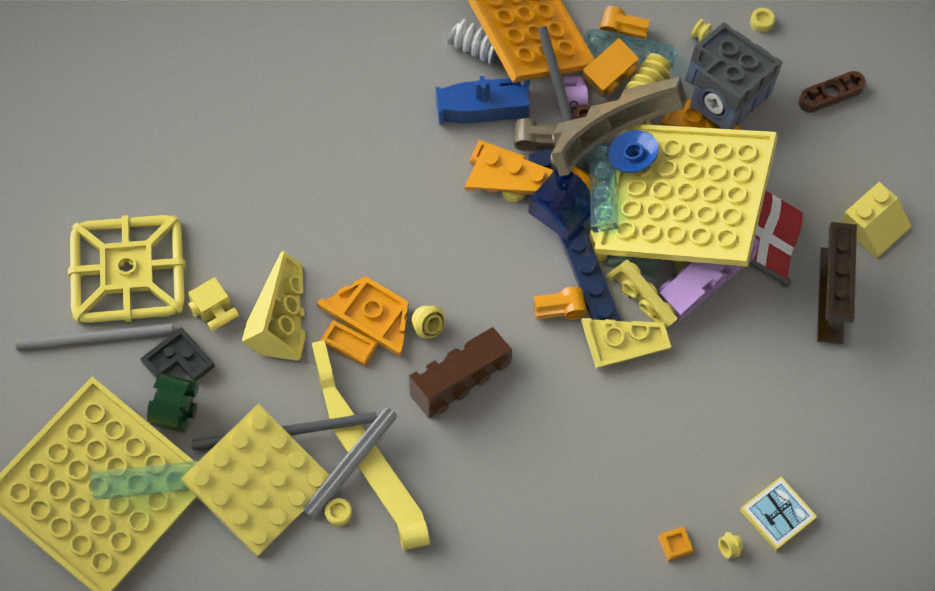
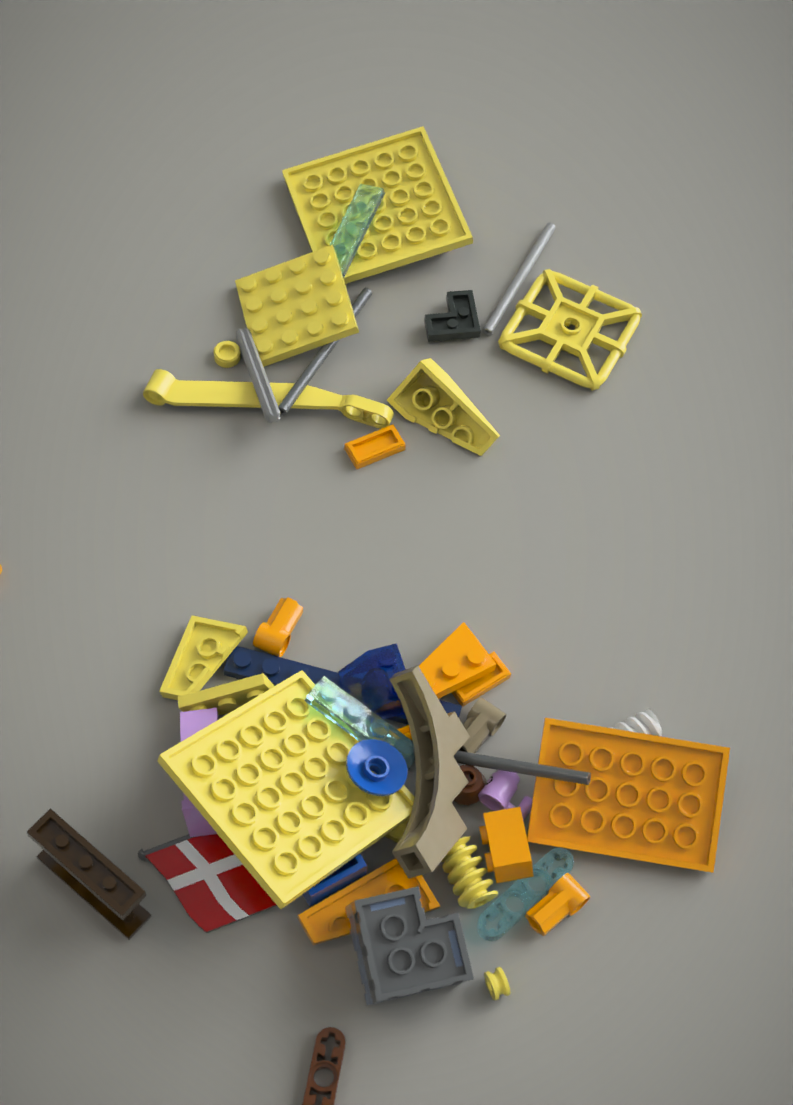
camera: 120 degrees right, 5 degrees down
dark green brick [147,373,199,433] -> none
light yellow brick [188,277,239,332] -> none
light orange wing [317,276,409,357] -> none
reddish brown wedge [409,327,512,418] -> none
light yellow cone [412,306,445,339] -> none
blue piece [435,76,530,125] -> none
light yellow tile [750,8,775,33] -> none
light yellow slope [841,182,912,259] -> none

